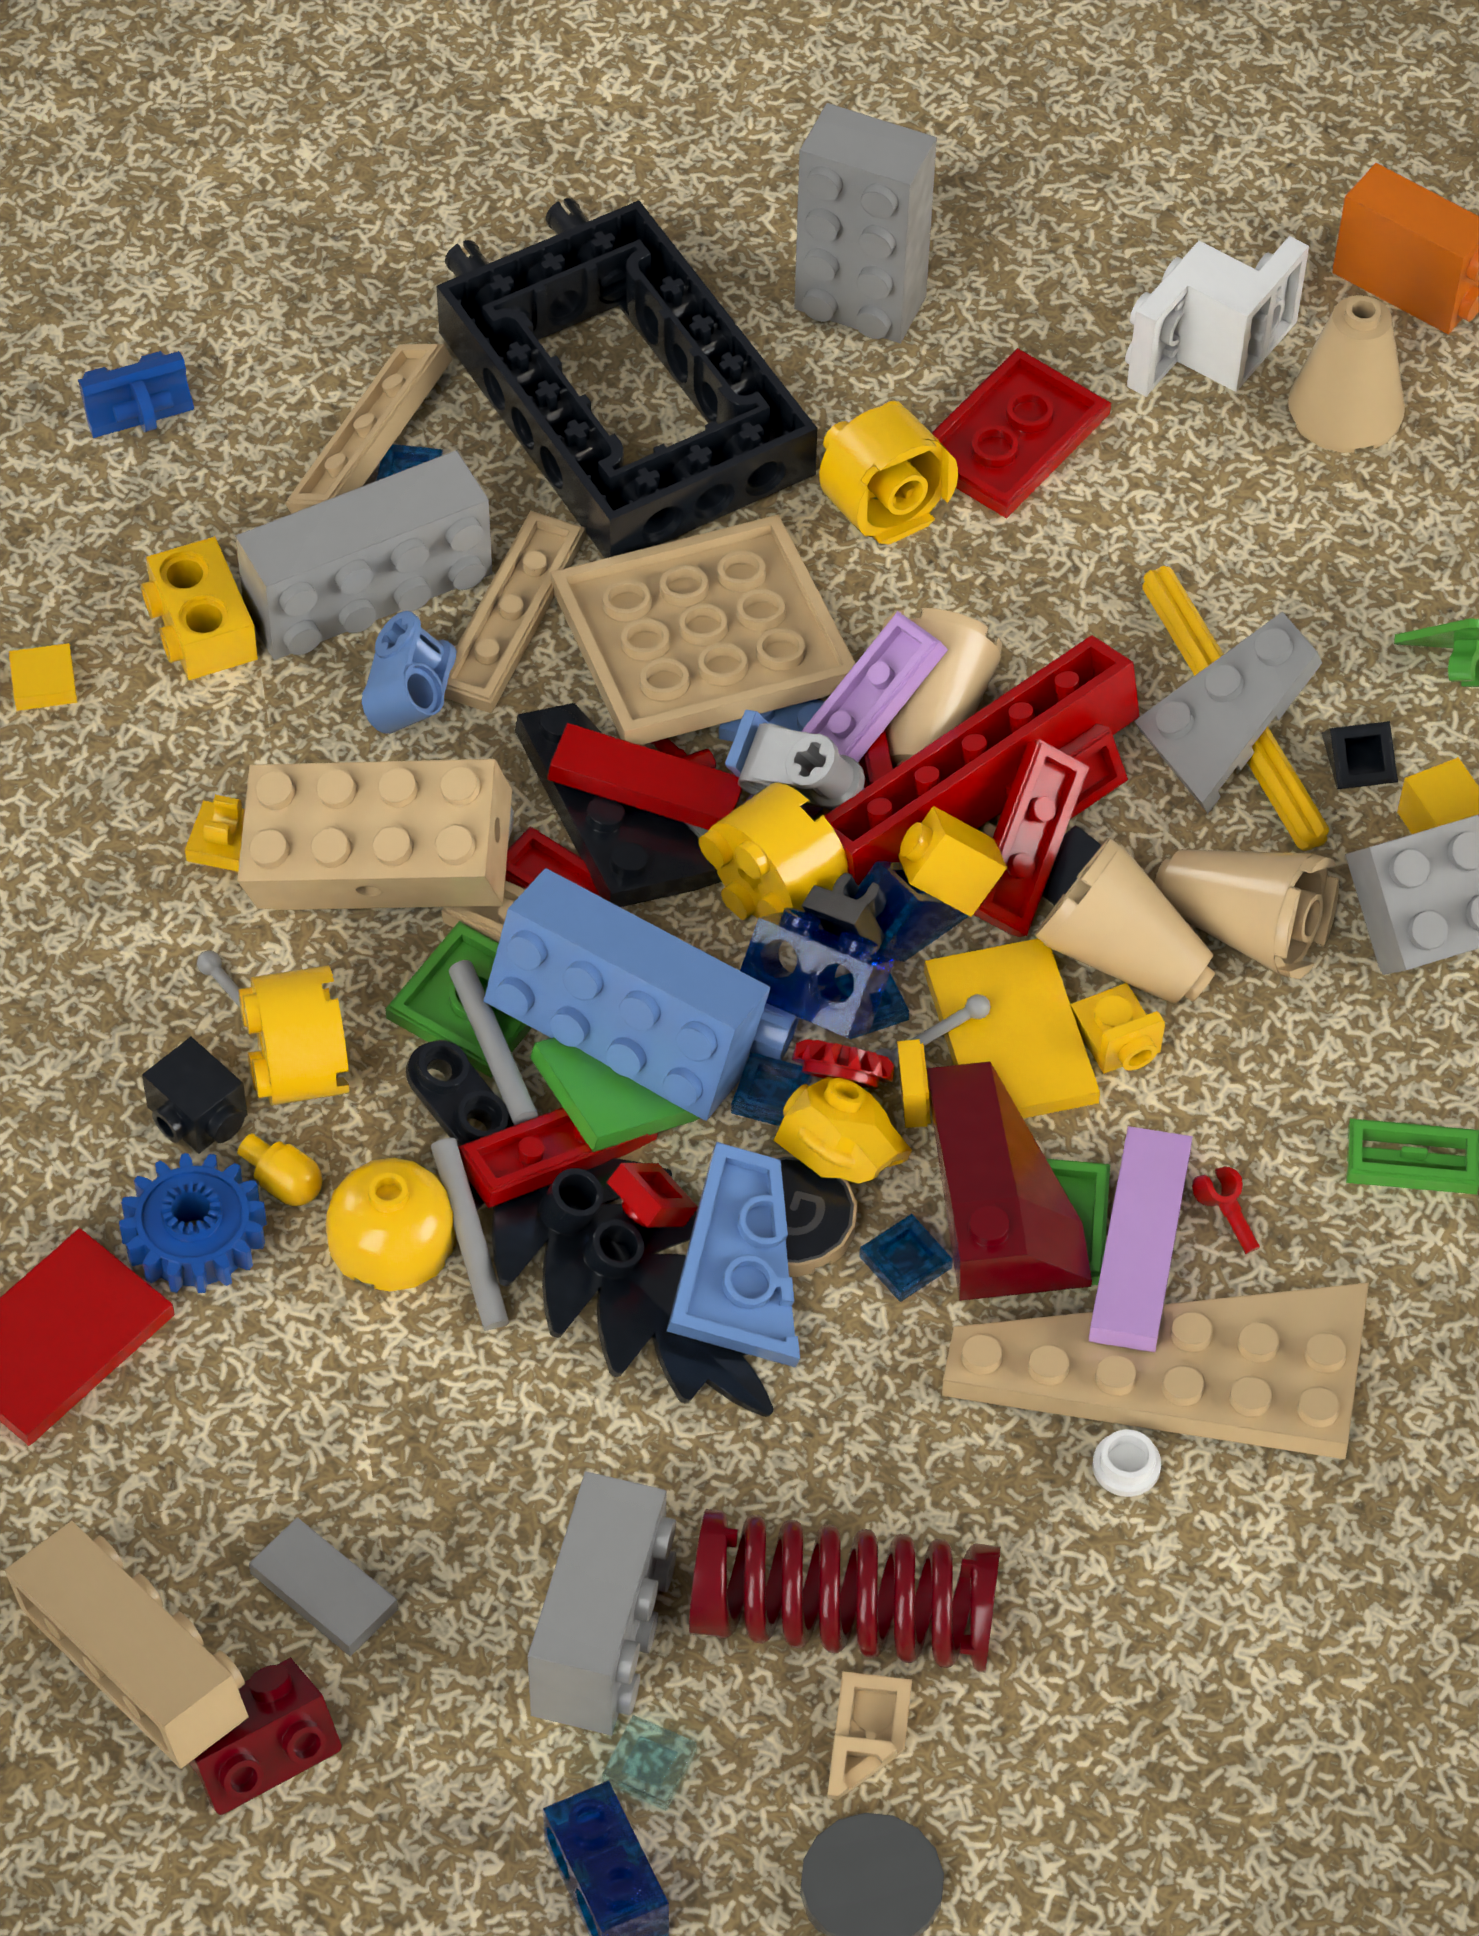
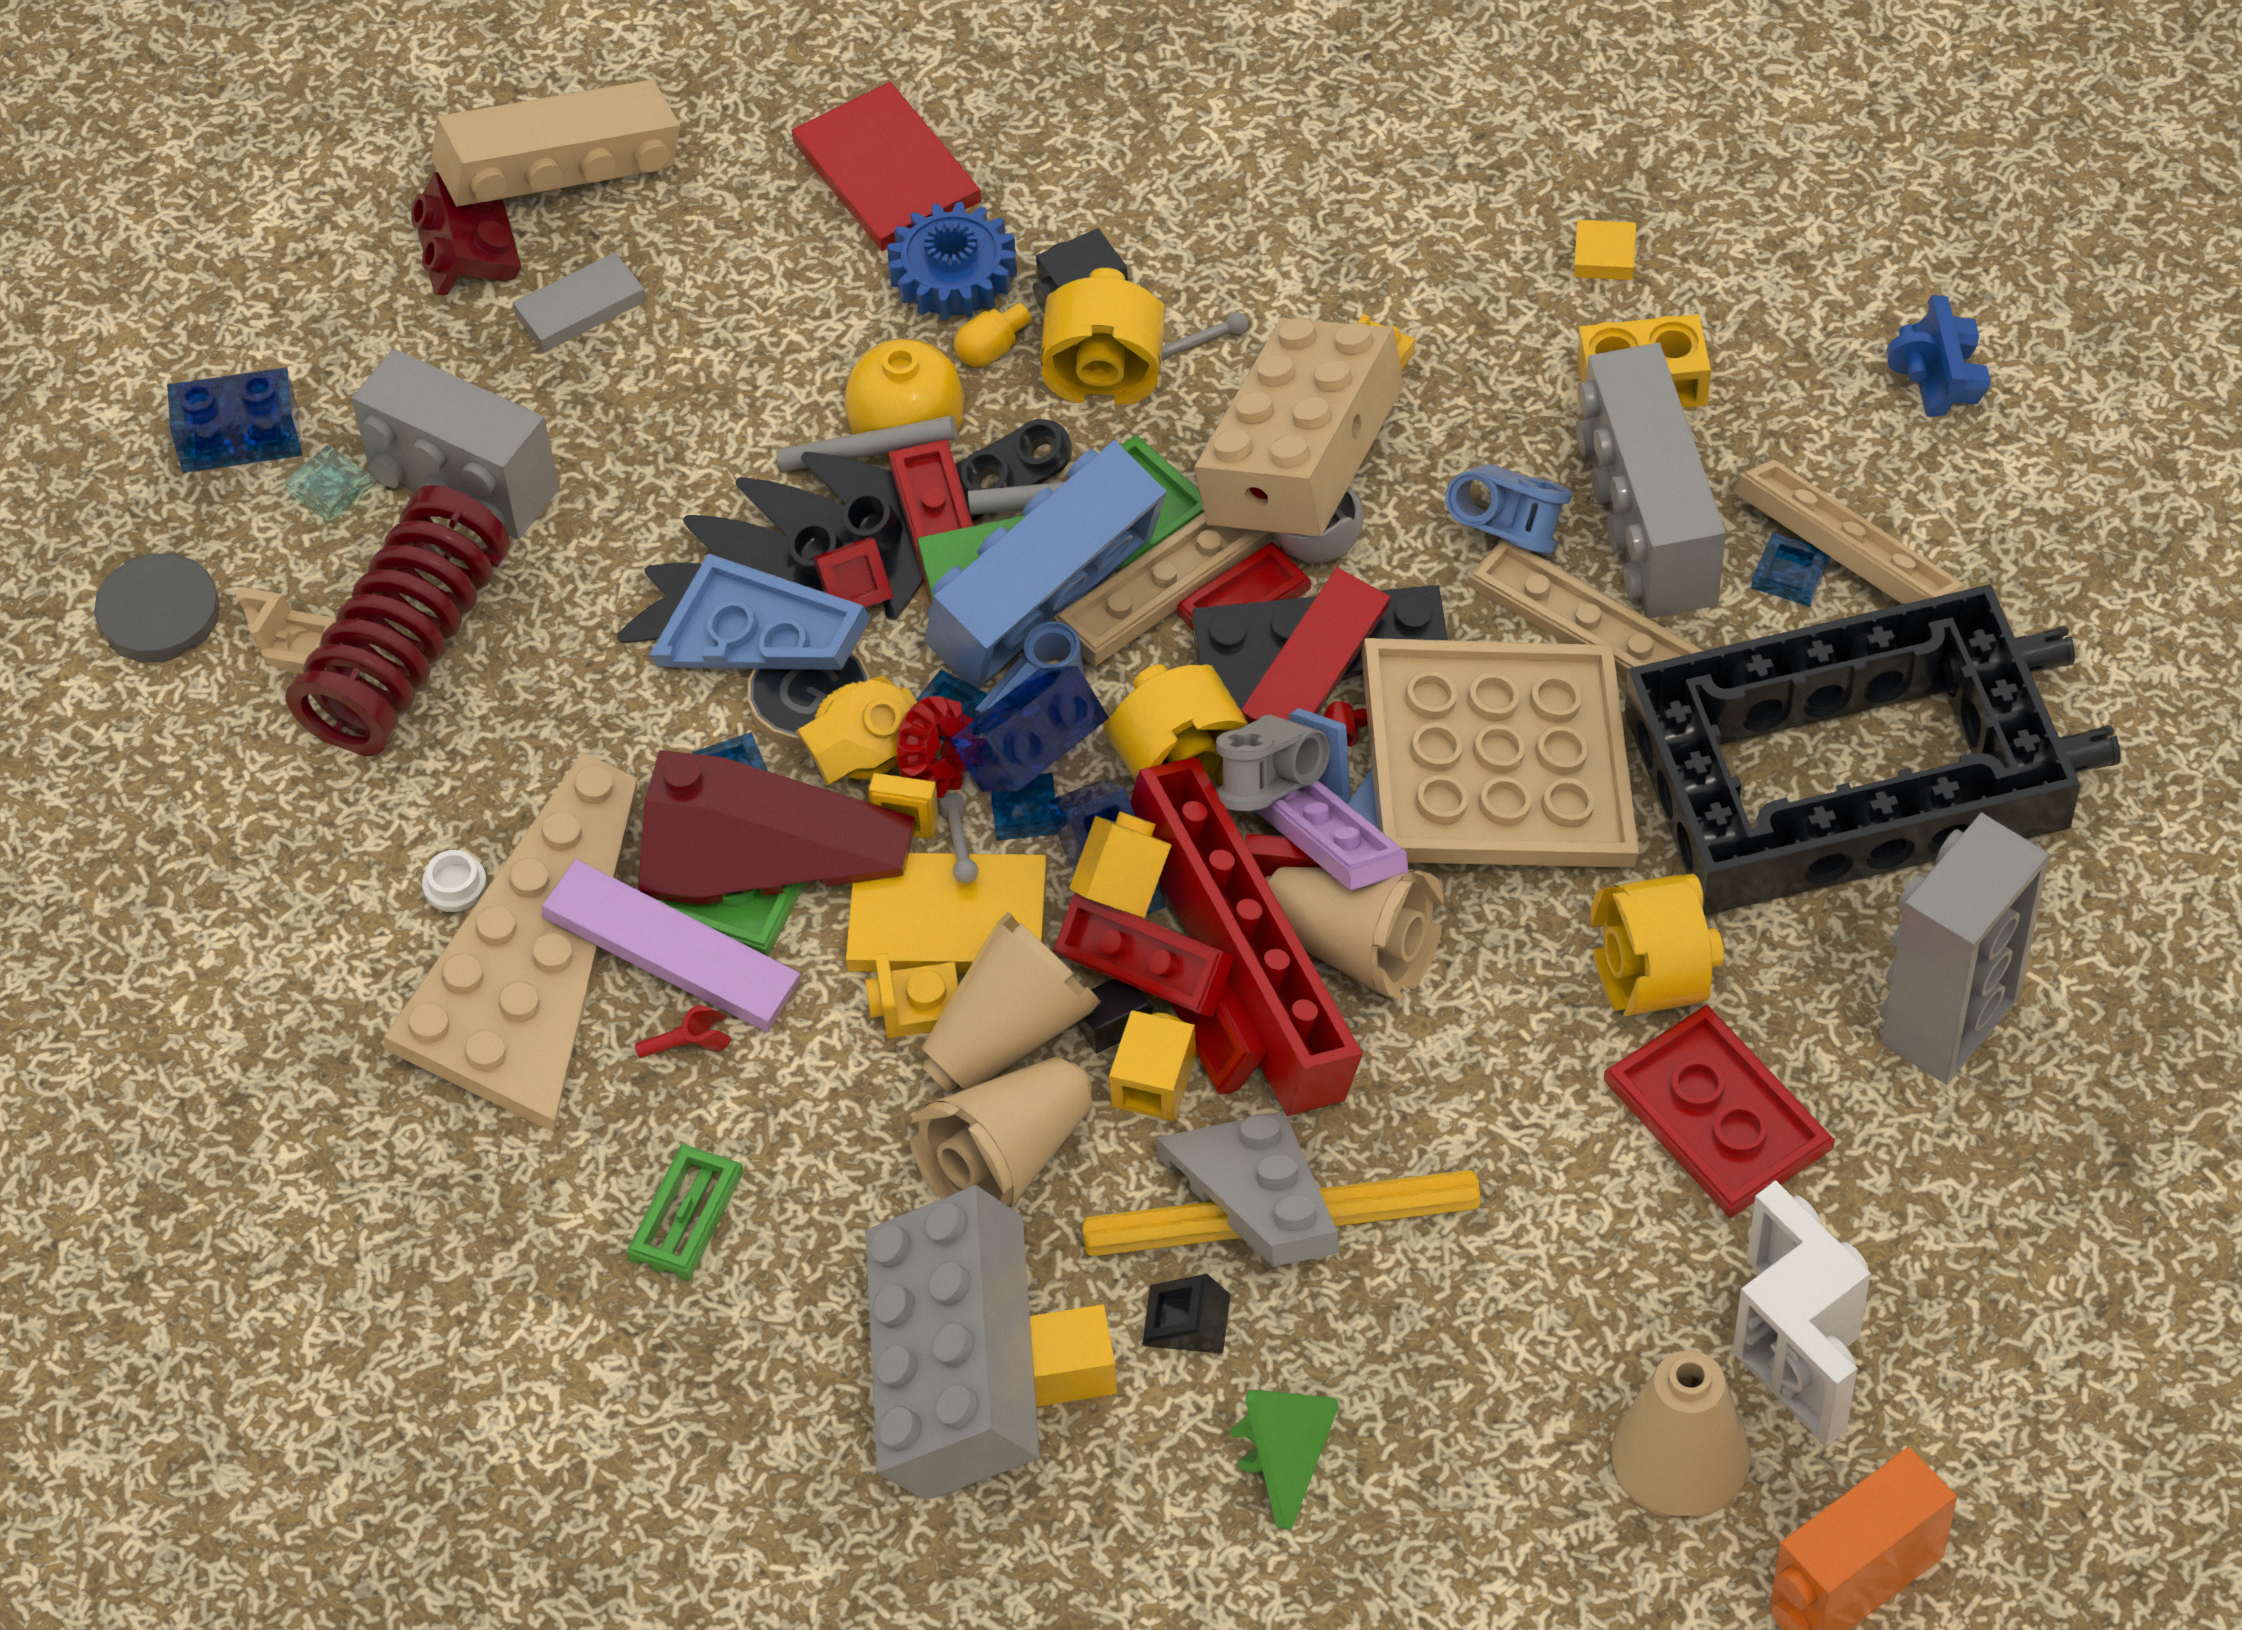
camera: 110 degrees right, 0 degrees up
black tile [801,873,886,957] -> none
none -> yellow brick [1109,1010,1196,1122]

